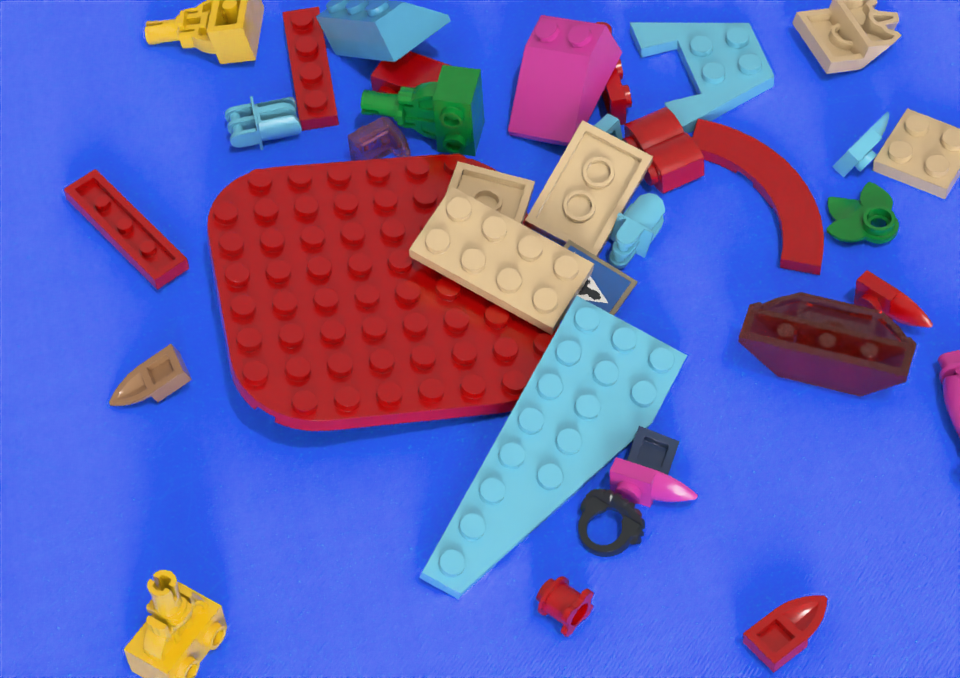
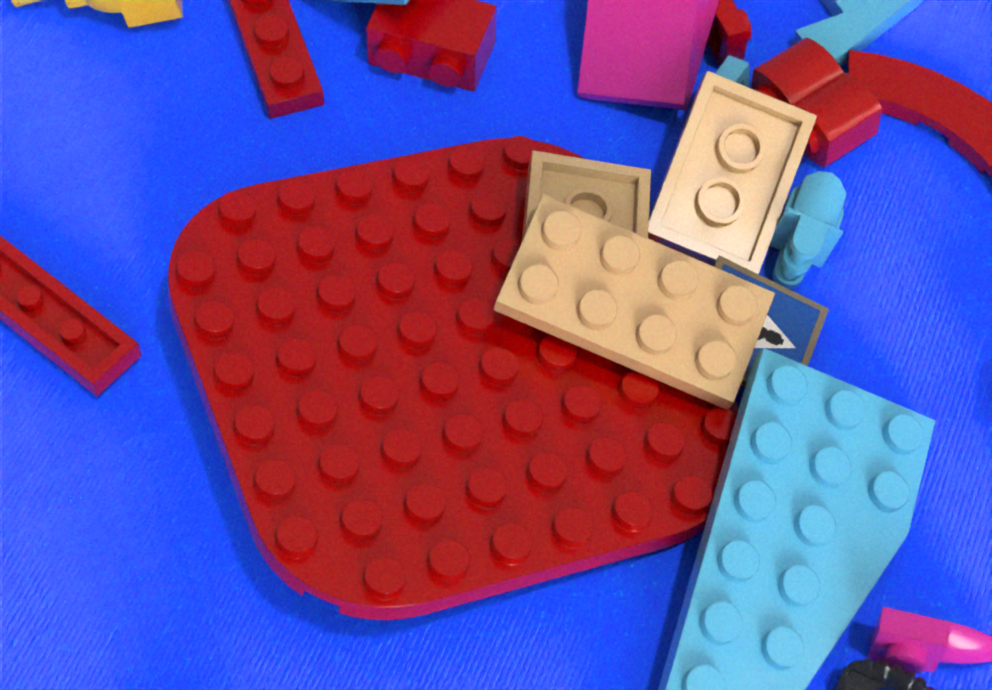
camera: 15 degrees left, 5 degrees up
medium nougat plate [109,344,192,406] -> none
medium azure arm [225,96,302,150] -> none
plate [347,116,411,161] -> none
green brick [361,65,485,156] -> none
dark blue plate [626,426,680,475] -> none

